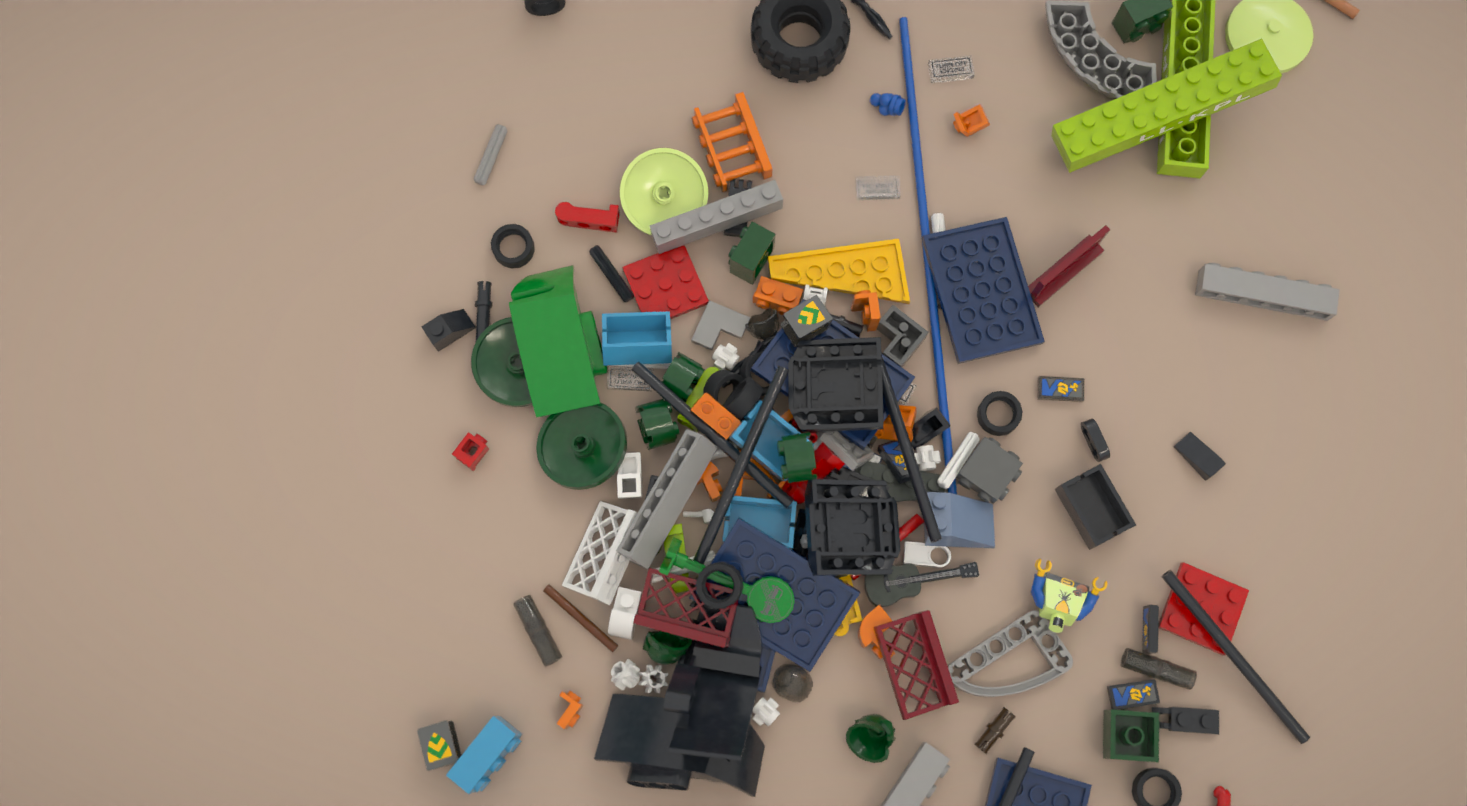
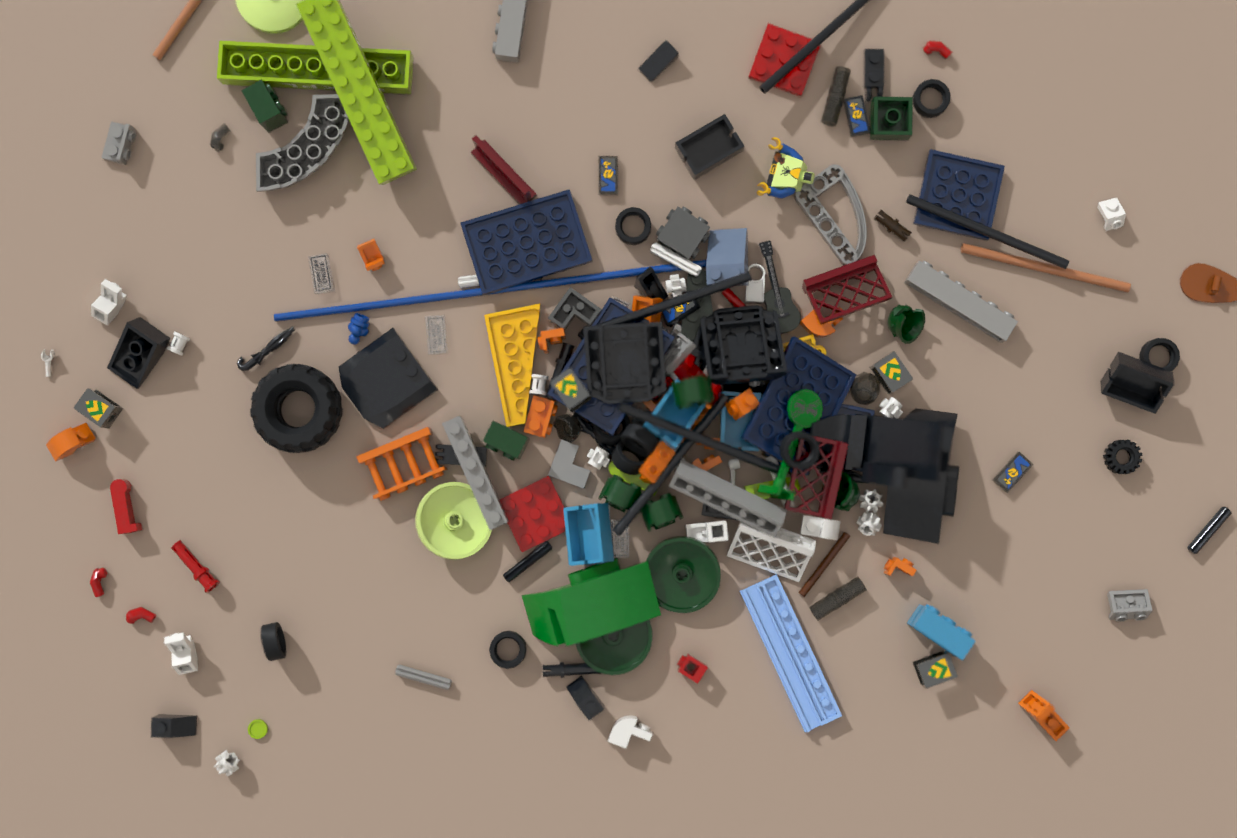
camera: 90 degrees left, 10 degrees up
red leg [555,202,620,233] -> none
black beam [1081,418,1110,462] -> none
black tile [1142,605,1159,654] -> none
none -> black wedge [339,328,438,429]
none -> white brick [608,715,653,749]
none -> orange bracket [725,388,759,420]
none -> light blue plate [740,574,842,732]
none -> piece [870,351,913,394]

